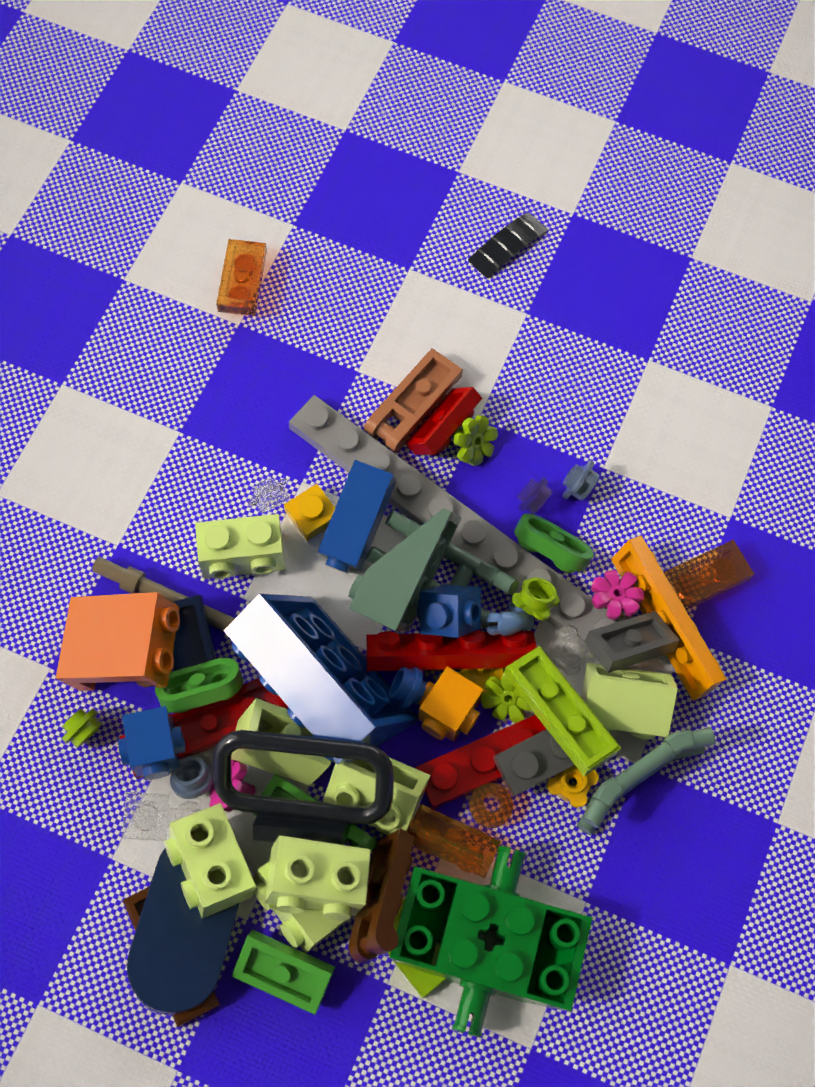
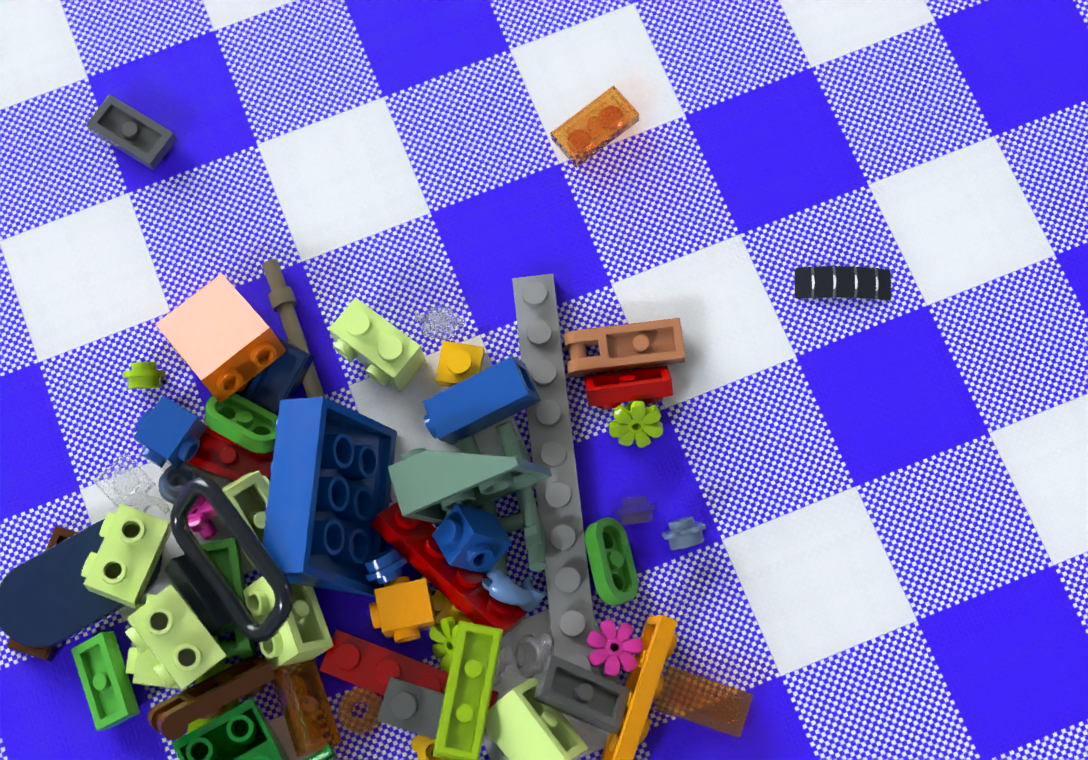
camera: 55 degrees right, 5 degrees up
lime plate [512,577,560,620] -> none

